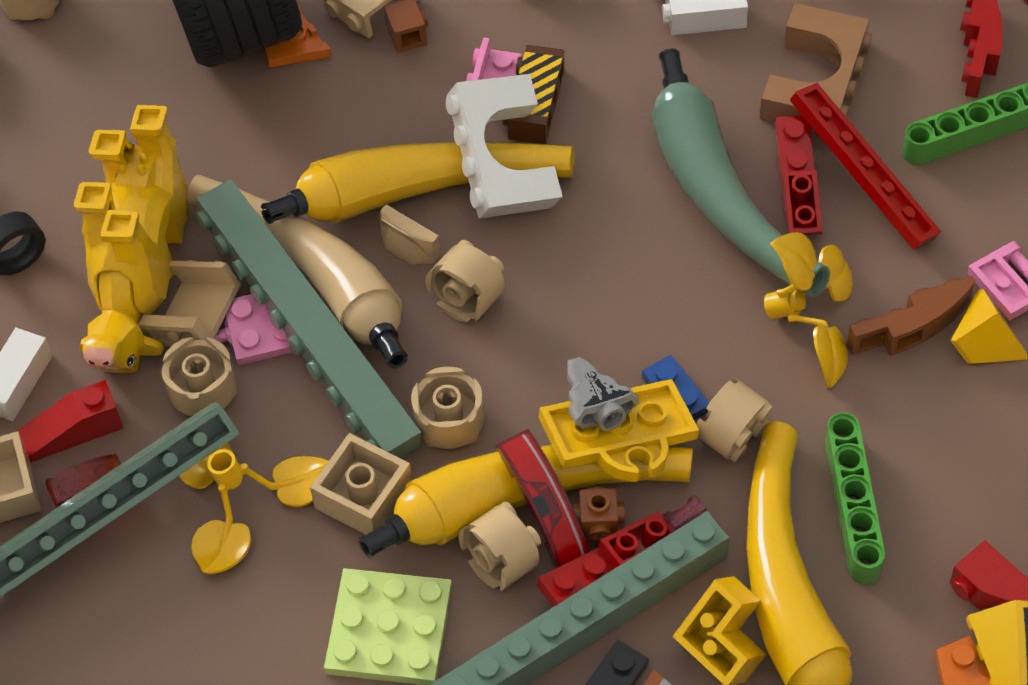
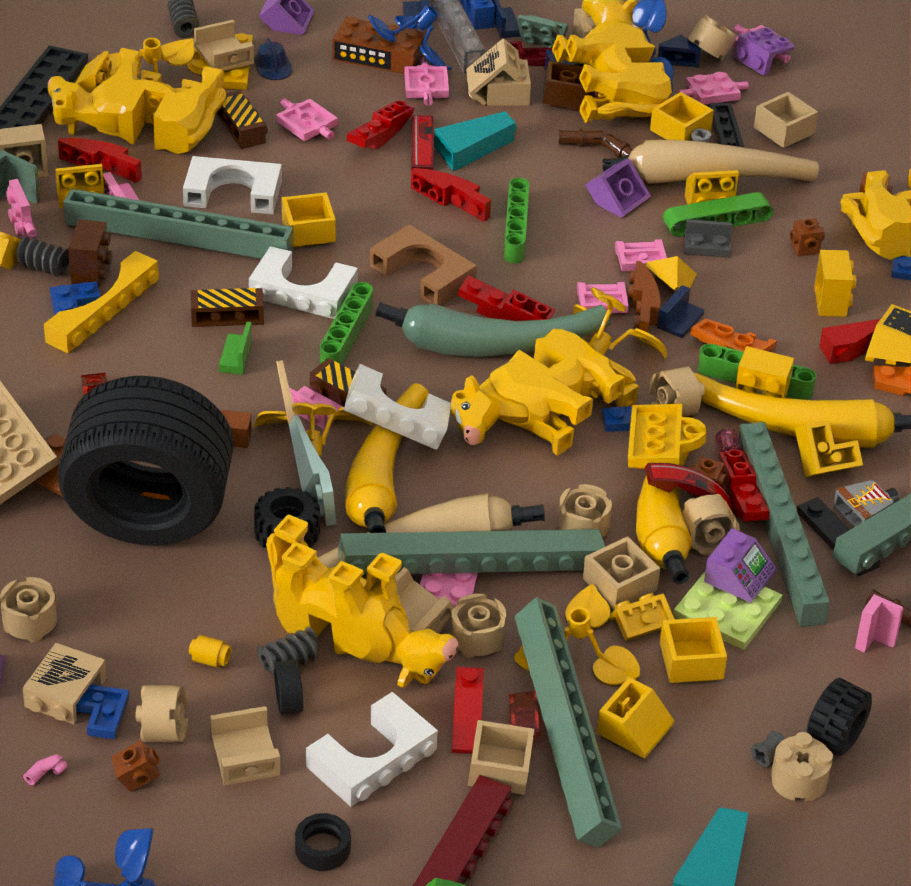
camera: 70 degrees left, 15 degrees down
tan slope [380,204,441,265] -> none
tan brick [425,240,505,322] -> none
light grey rock [567,357,639,431] -> none
red plate [790,83,941,250] -> none
none -> yellow brick [188,635,232,668]
none -> yellow plant [254,402,373,458]
none -> black tyre [254,487,320,548]
none -> dark grey piece [257,627,319,676]
none -> light aqua plate [276,360,336,526]
none -> bright green beam [320,282,373,365]
none -> yellow animal [450,329,639,456]
none -> bright pink plate [577,282,628,314]
none -> yellow slope [597,677,675,759]
none -> yellow bracket [610,593,674,641]
none -> dark blue panel [657,285,704,338]
none -> yellow piece [660,617,727,683]
none -> orange wing [690,318,777,352]
none -> medium lavender slope [704,528,776,603]
none -> yellow slope [736,346,794,398]

